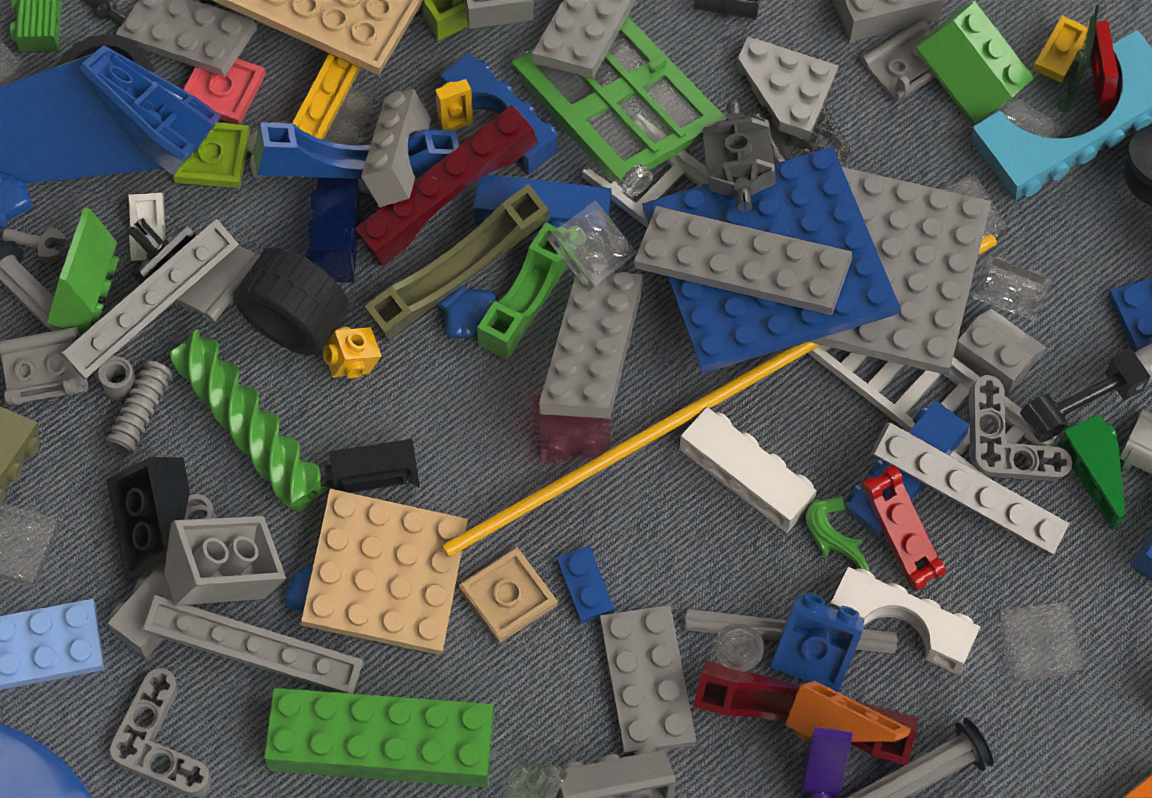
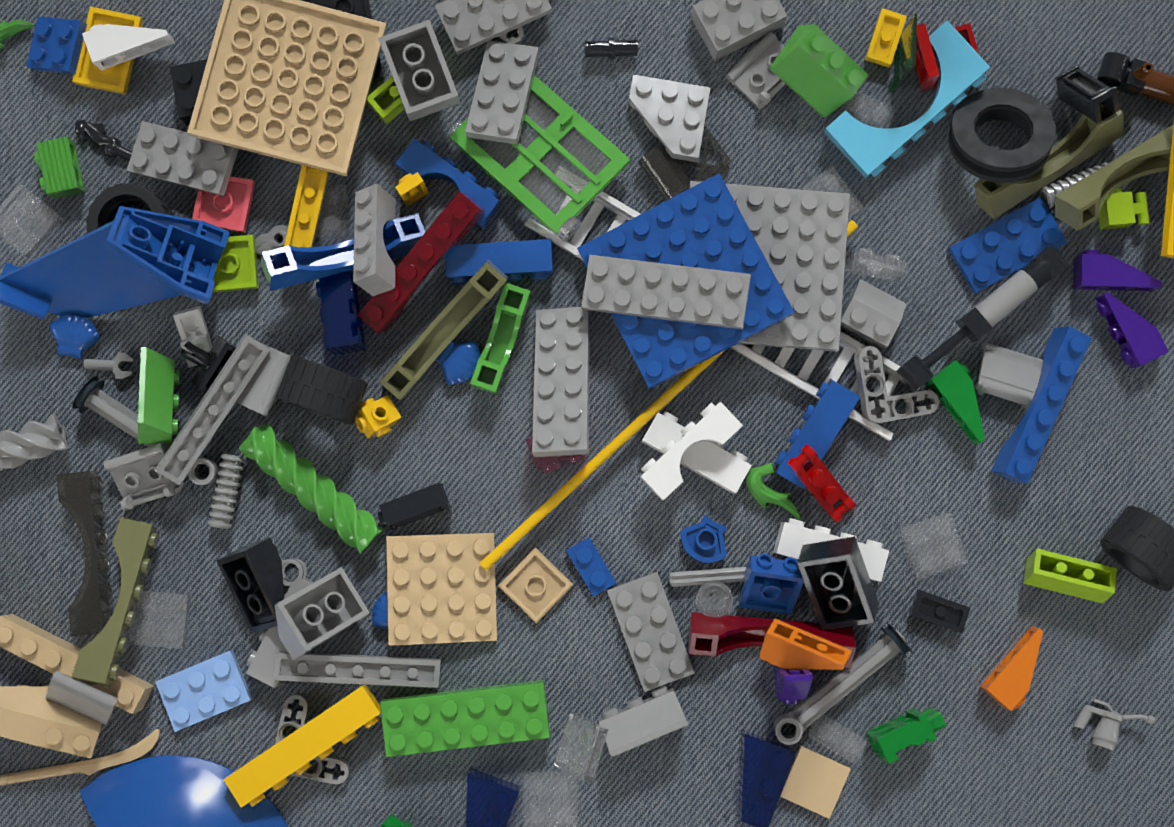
camera: 10 degrees left, 20 degrees up
clear plate [546,200,637,291] -> none
dark grey plate [703,101,776,212] -> none
light grey plate [870,423,1070,554] -> none
none -> yellow brick [223,685,381,807]
none -> white arch [640,402,743,501]
none -> blue animal [680,515,727,563]
none -> black brick [797,536,879,630]
none -> black plate [909,589,970,633]

